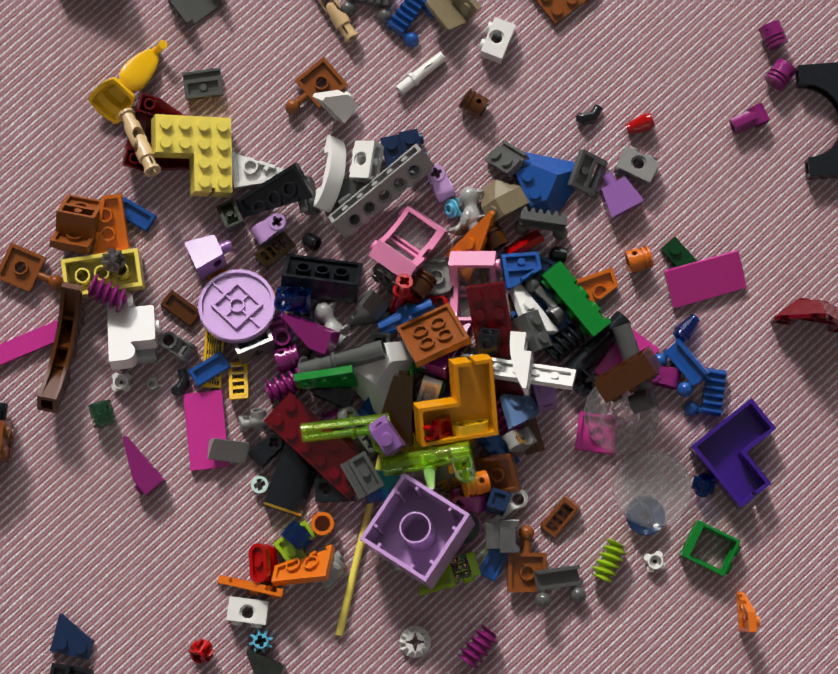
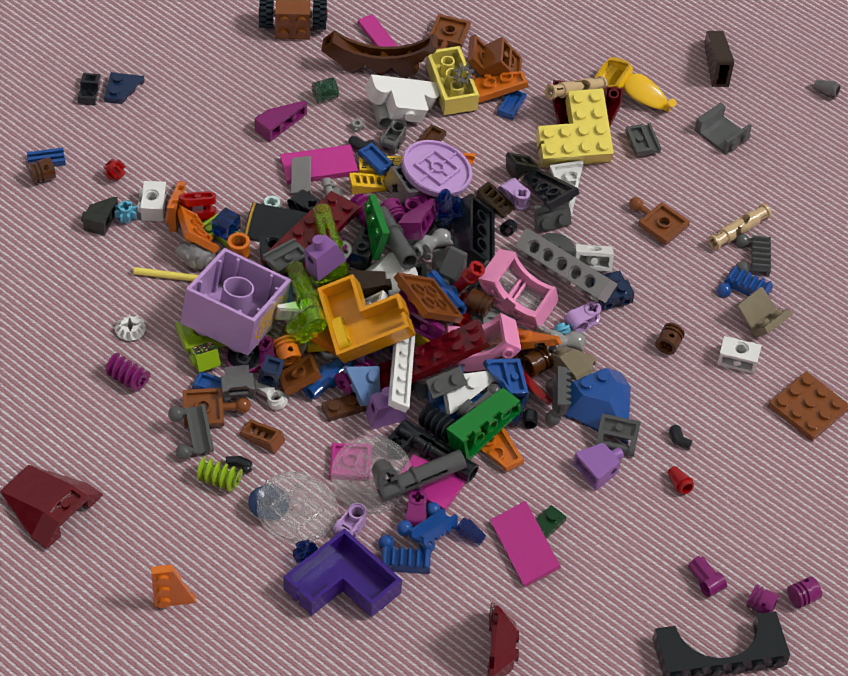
camera: 80 degrees right, 30 degrees down
magenta piece [87,274,131,313] -> none
white plate [112,373,132,392] -> none
torso [184,235,233,280] -> none
white slope [312,90,358,123] -> none
white slope [313,135,346,213] -> none
white pin [396,52,446,95] -> none
red plate [423,415,452,441] -> none
black brick [477,327,501,354] -> none
dark grey plate [485,140,529,178] -> none
light grey leg [502,427,537,452] -> none
white slope [510,331,534,395] -> none
reddish brown brick [594,346,662,403] -> none
light grey brick [614,146,660,187] -> none
orange piece [624,246,654,274] -> none
white plate [644,551,666,573] -> none
green window [679,520,741,577] -> none
none -> black arm [226,456,253,473]
none -> lavender piece [332,503,366,538]

